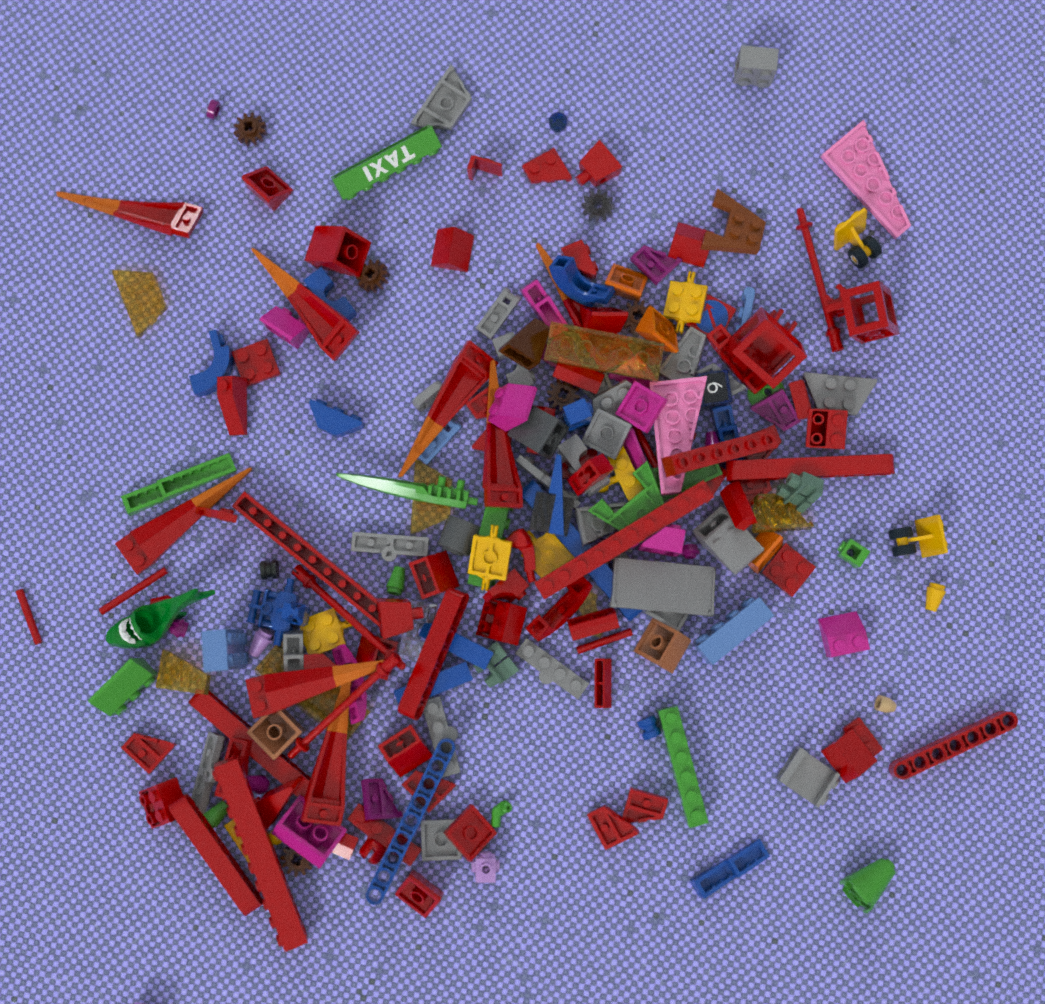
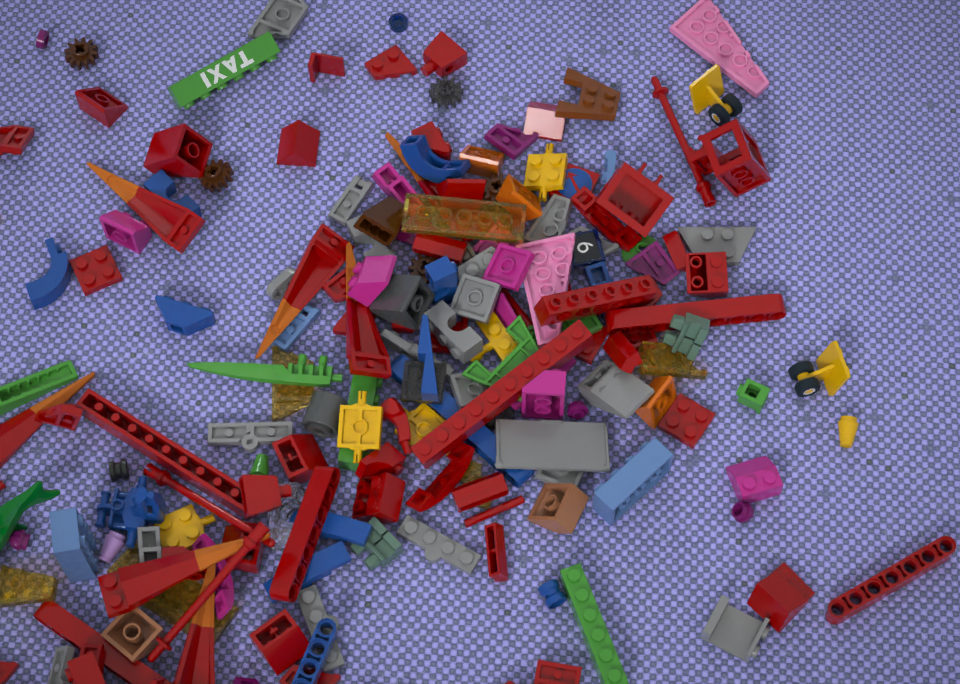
camera: 10 degrees left, 20 degrees down
red slope [217,376,247,436] -> none
red arch [567,454,614,496] -> none
tan hose [874,695,897,713] -> none
none -> magenta plate [732,502,754,523]

